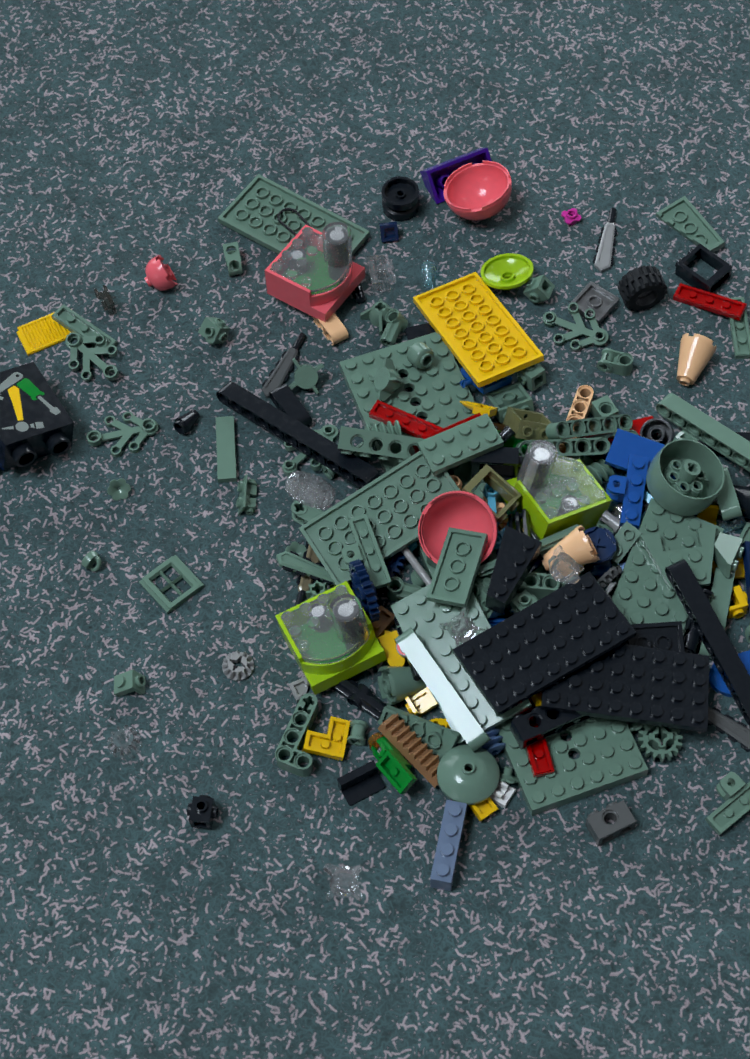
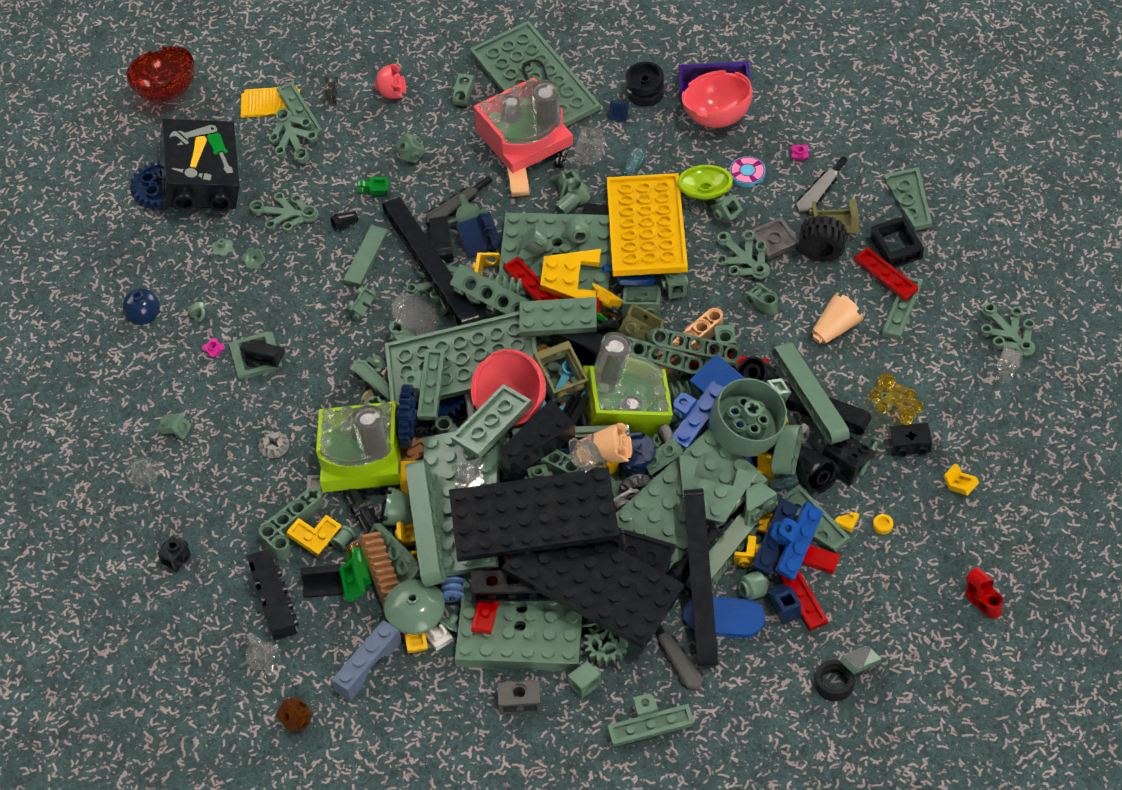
camera: 25 degrees right, 5 degrees down
none -> dark blue cylinder [123,288,160,325]
none -> dark pink plate [202,338,225,357]
none -> sand green plant [212,238,234,257]
none -> black panel [240,340,285,368]
none -> black wedge [247,548,299,641]
none -> reddish brown brick [276,697,313,732]
none -> green plate [357,177,388,195]
none -> dark blue hinge [456,212,502,258]
none -> yellow bracket [473,253,500,275]
none -> yellow wing [540,249,601,299]
none -> sand green brick [568,661,601,699]
none -> tile [730,156,765,188]
none -> olive panel [808,199,859,233]

